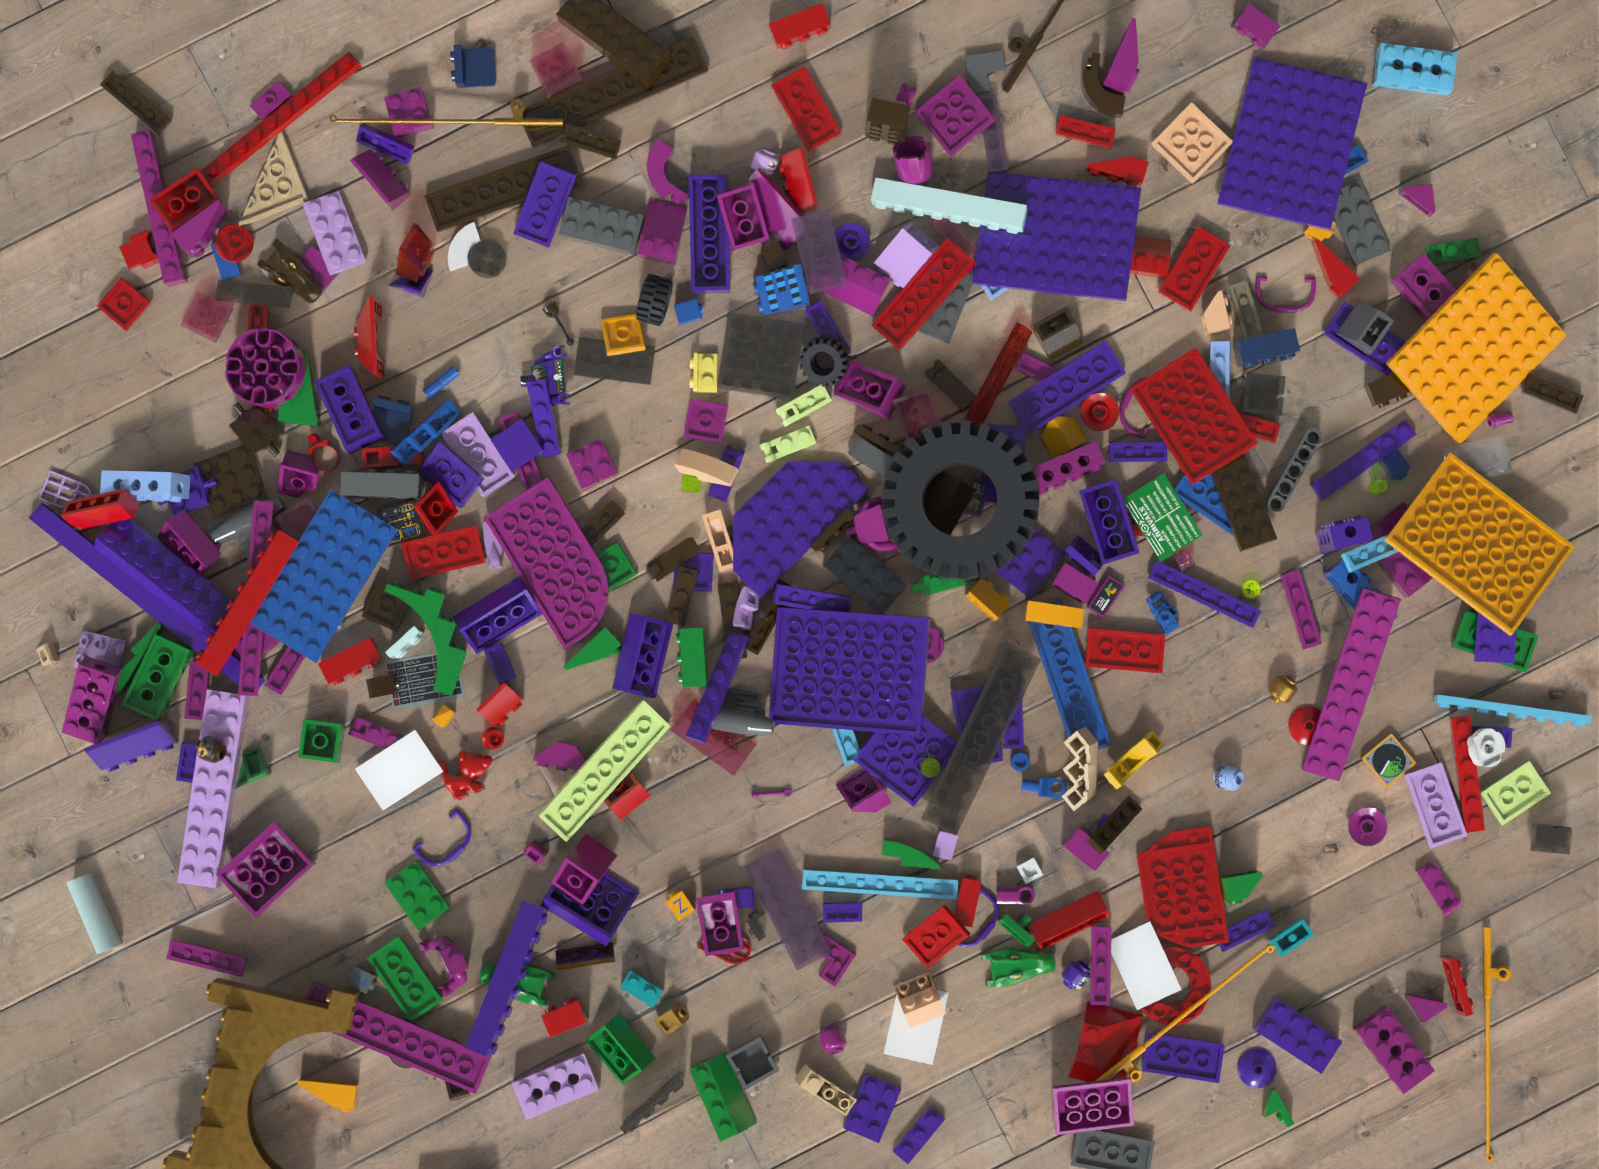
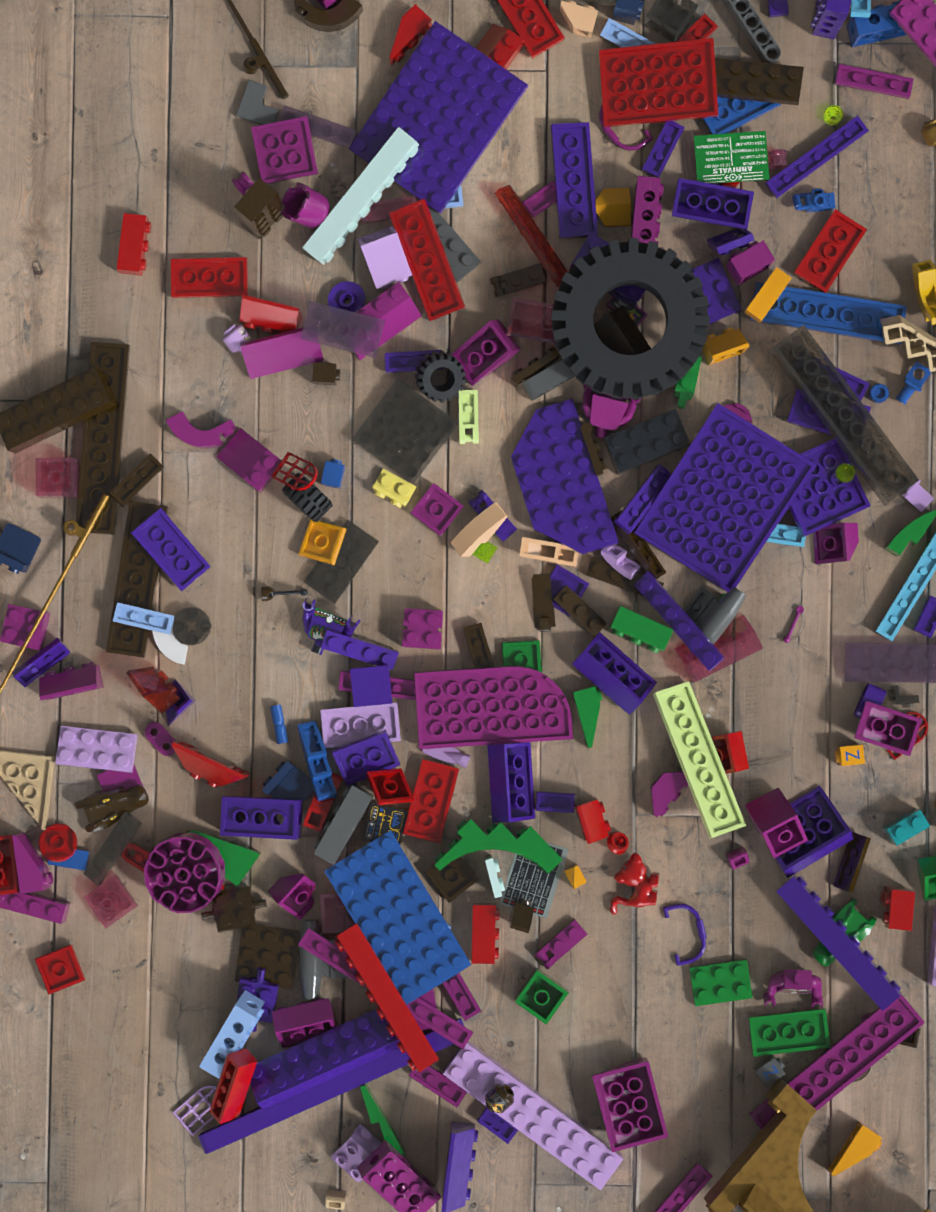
camera: 60 degrees left, 0 degrees up
red piece [119,229,159,270] -> none
green brick [121,634,194,721] -> none
green slope [236,747,271,789] -> none
red piece [306,433,340,472] -> none
white sticker [355,730,443,810] -> none
dark grey brick [559,197,644,256] -> none
dark purple brick [689,174,730,294] -> none
magenta slope [717,181,769,251] -> none
blue slope [753,264,809,317] -> none
yellowish green plate [759,426,816,463] -> none
dark brown slope [1031,306,1083,361] -> none
red plate [1055,115,1116,149] -> none
red dish [1080,393,1119,432] -> none
tile [1087,576,1125,618] -> none
none -> light blue plate [113,603,175,635]
none -> magenta plate [145,722,176,756]
none -> red window [271,452,318,491]

